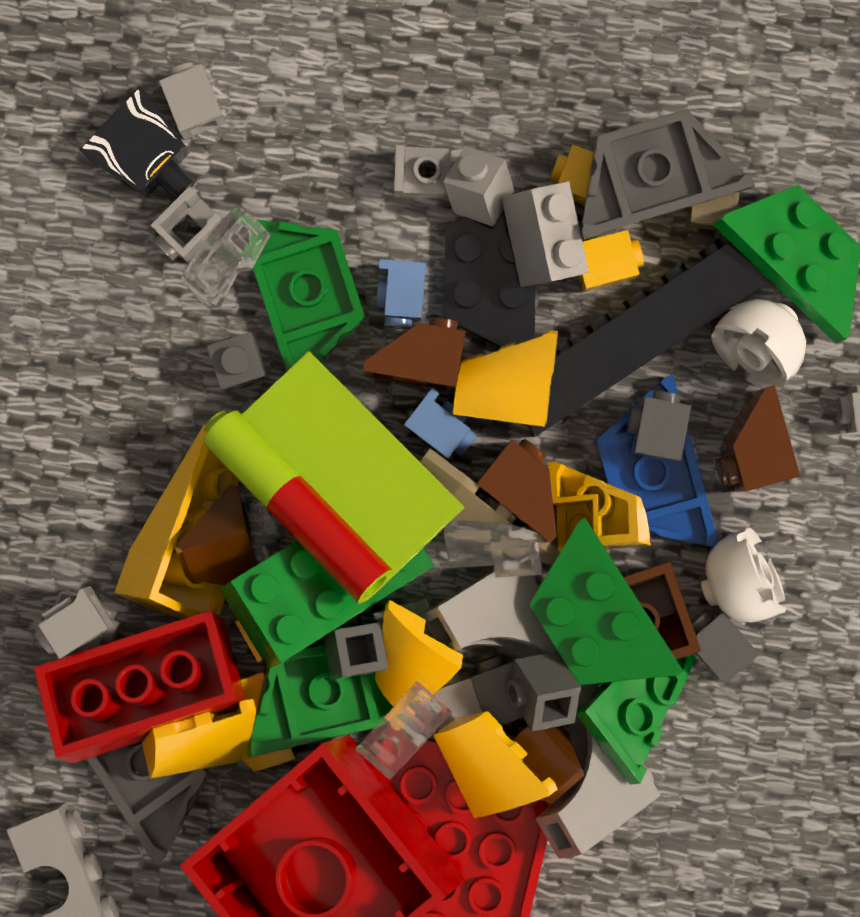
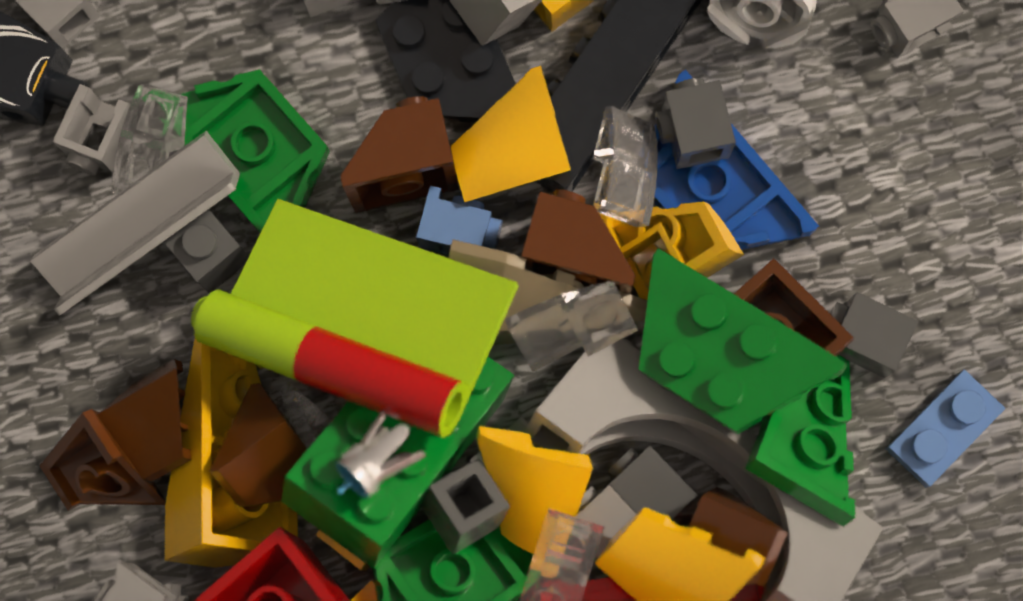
camera: 15 degrees left, 10 degrees down
medium blue brick [377,259,426,329] -> none
dark grey brick [507,651,581,732] -> none
white cylinder [701,528,786,622] -> none
reddish brown slope [715,385,800,492] -> none
none -> light grey panel [30,131,240,316]
none -> reddish brown slope [40,409,166,511]
none -> reddish brown slope [97,359,191,482]
none -> flat silver piece [335,410,426,499]
none -> clear slope [593,106,658,227]
none -> medium blue plate [885,369,1006,488]

